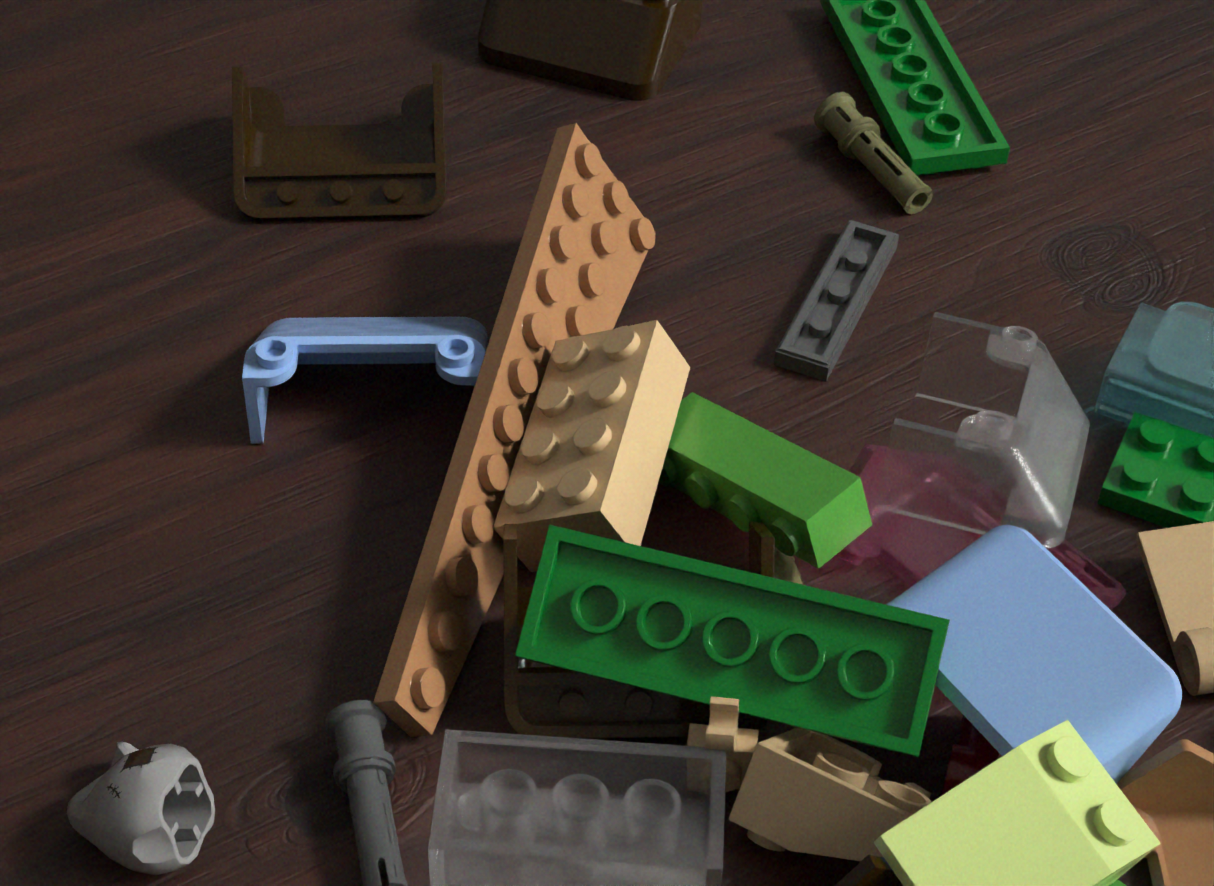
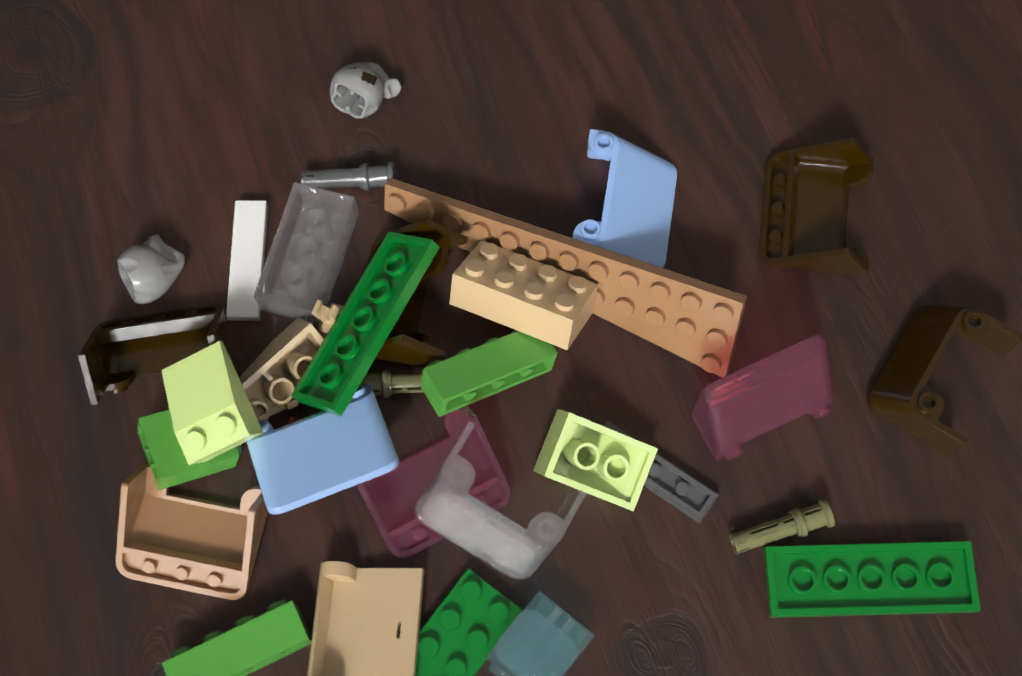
camera: 105 degrees right, 25 degrees up
none -> yellowish green slope [533,409,658,511]
none -> clear pink windscreen [692,334,835,461]

